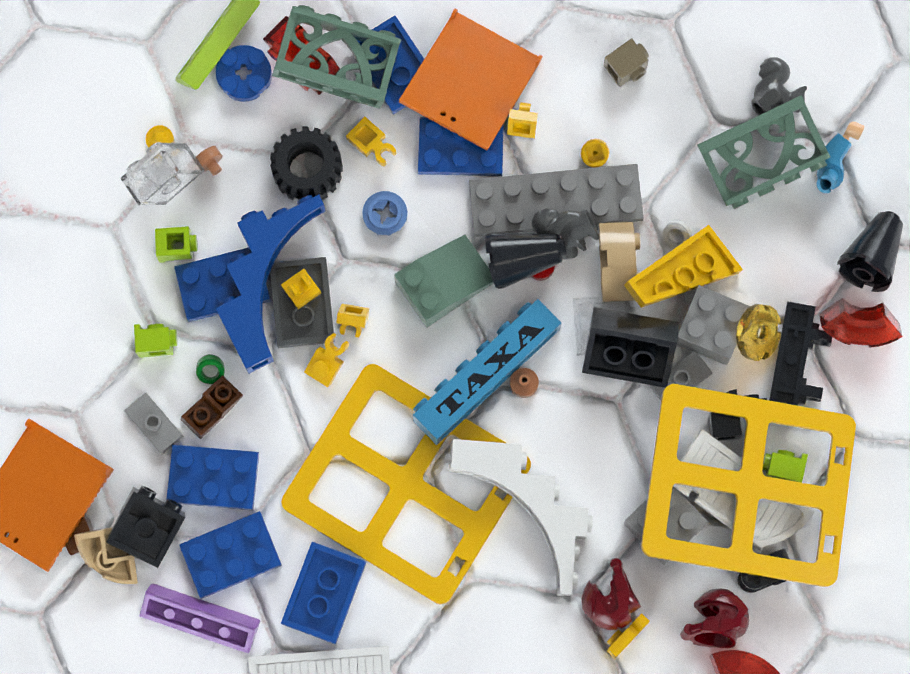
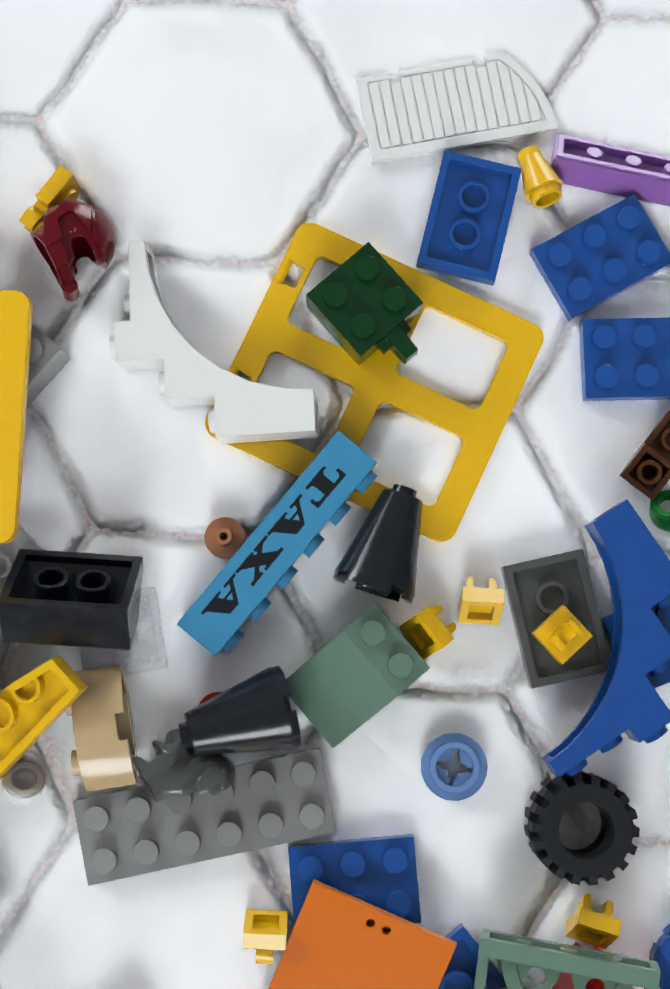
camera: 165 degrees right, 5 degrees up
yellow plate [304,333,349,388] -> none
yellow plate [346,116,397,167] -> none
yellow tile [581,138,610,168] -> none
none -> dark green hinge [306,242,423,365]
none -> black cone [333,484,423,604]
none -> yellow tile [399,605,456,660]
none -> yellow cone [517,145,563,209]
none -> yellow tile [565,893,622,949]

